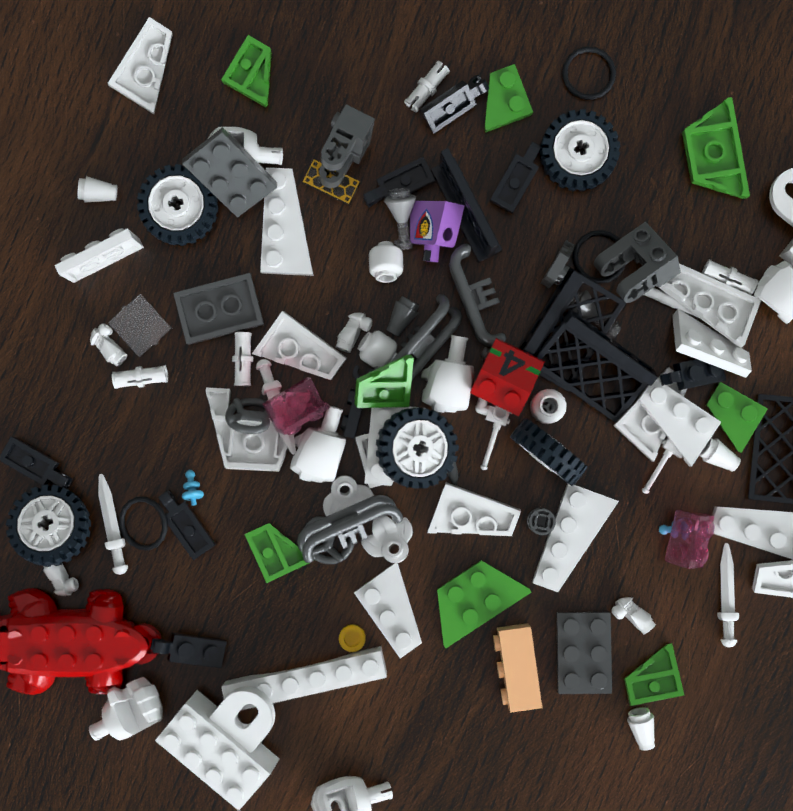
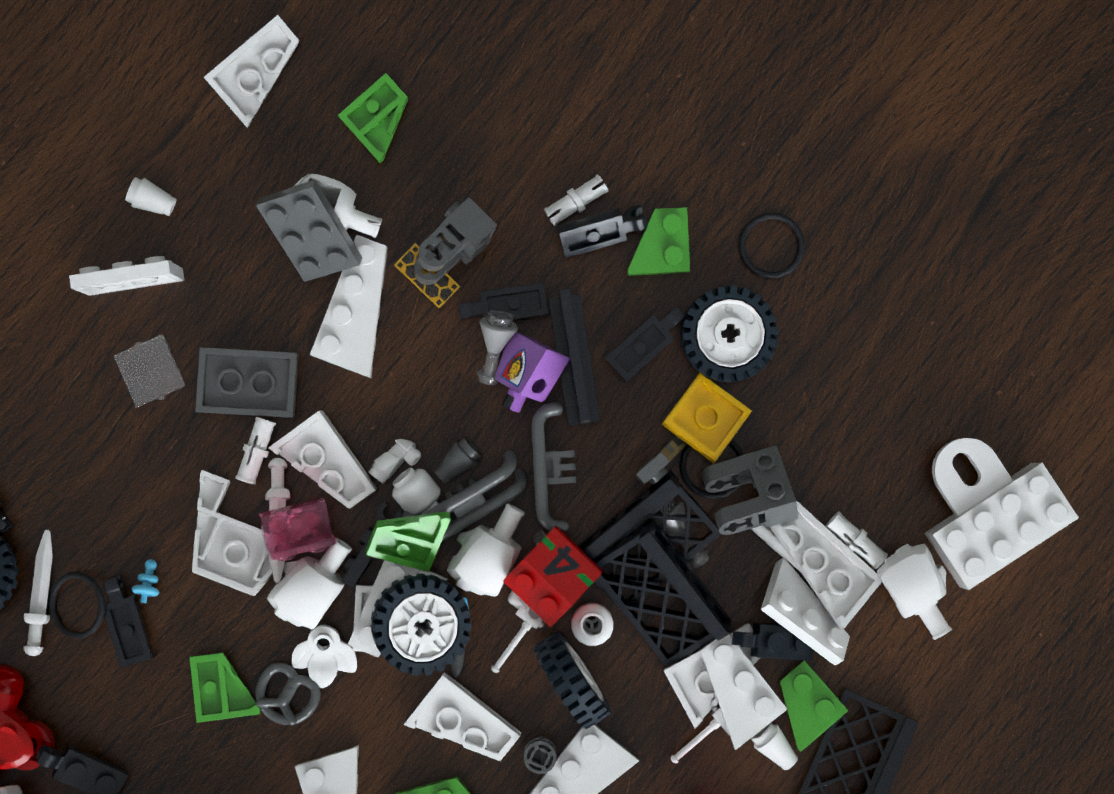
camera: 15 degrees right, 0 degrees up
white arm [90,323,127,367] -> none
white pin [112,365,168,389] -> none
wheel [137,164,218,246] -> none
dark grey piece [225,398,273,434] -> none
dark grey piece [297,494,403,563] -> none
white plate [361,515,413,563] -> none
white head [369,241,403,283] -> none
bright green wing [682,97,750,199] -> none
none -> yellow plate [661,373,752,463]

